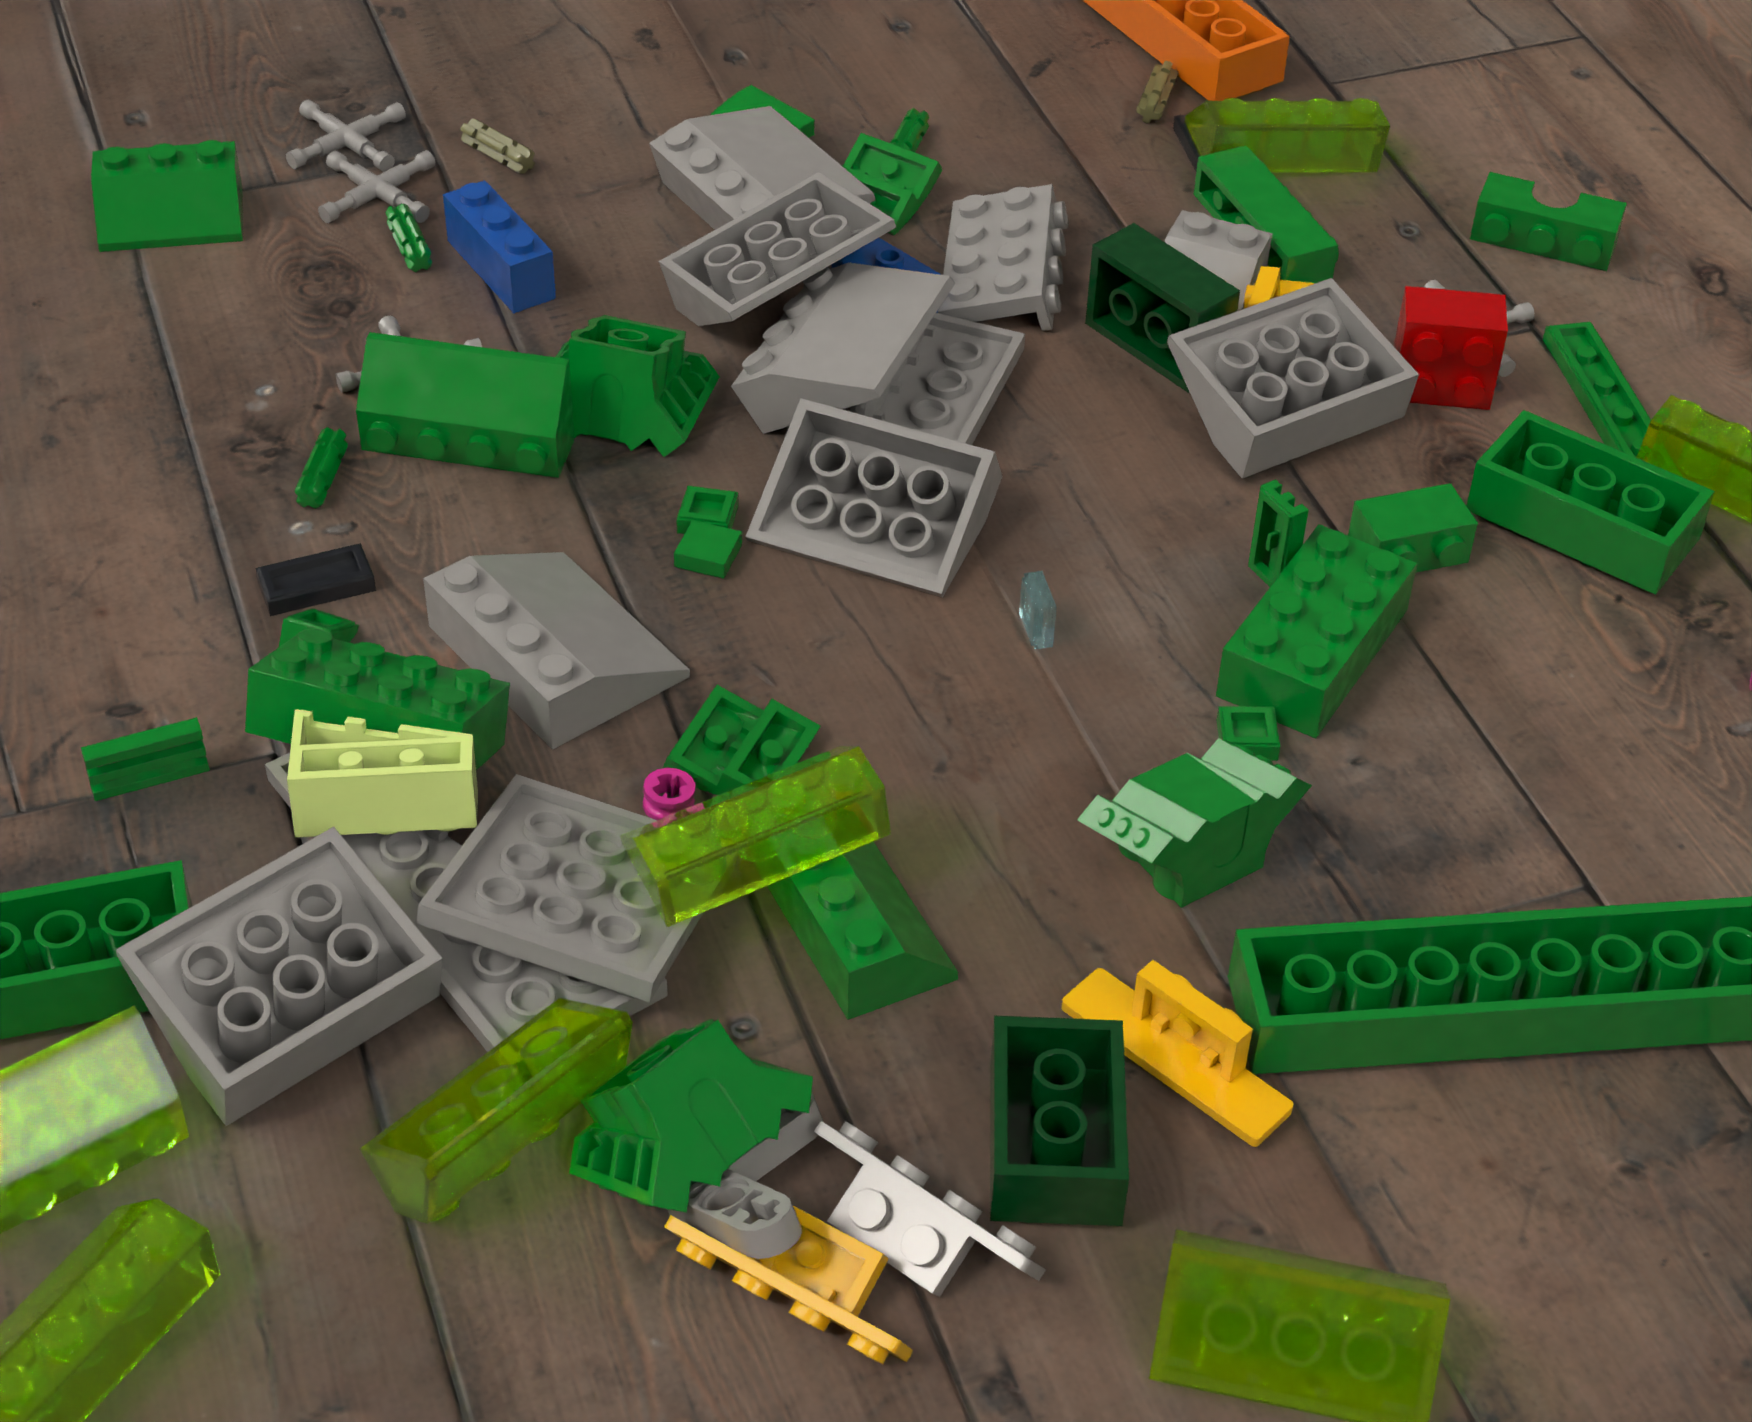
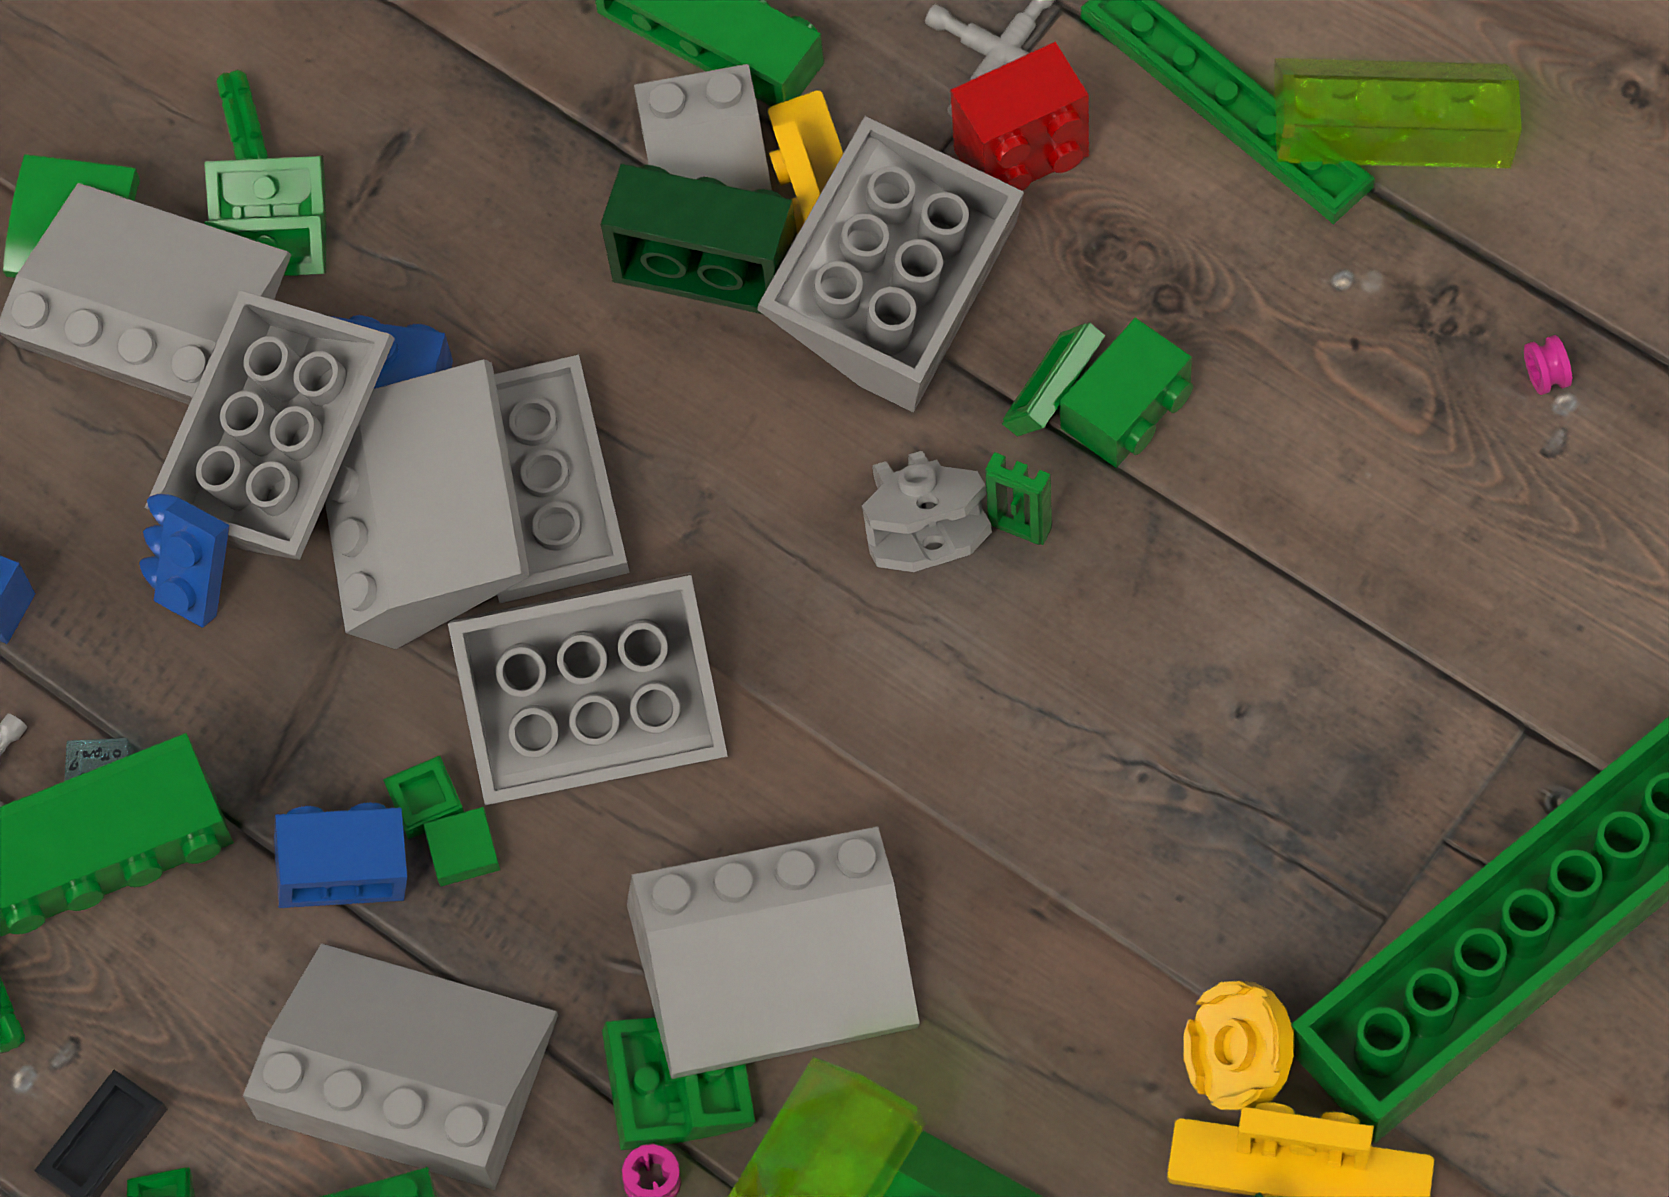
camera: 25 degrees left, 20 degrees up
green slope [556,315,720,457] -> none
light grey bracket [938,184,1068,331] -> none
clear light blue tile [1019,571,1057,649] -> none
green slope [1077,738,1312,908] -> none
green brick [1216,524,1417,739] -> none
green tile [1216,706,1280,761] -> none
green brick [1466,410,1715,595] -> none
none -> blue plate [139,494,230,628]
none -> blue brick [274,803,407,908]
none -> light grey slope [627,826,919,1079]
none -> light grey hinge [862,451,992,572]
none -> green tile [1002,323,1105,437]
none -> yellow tile [1184,981,1293,1110]

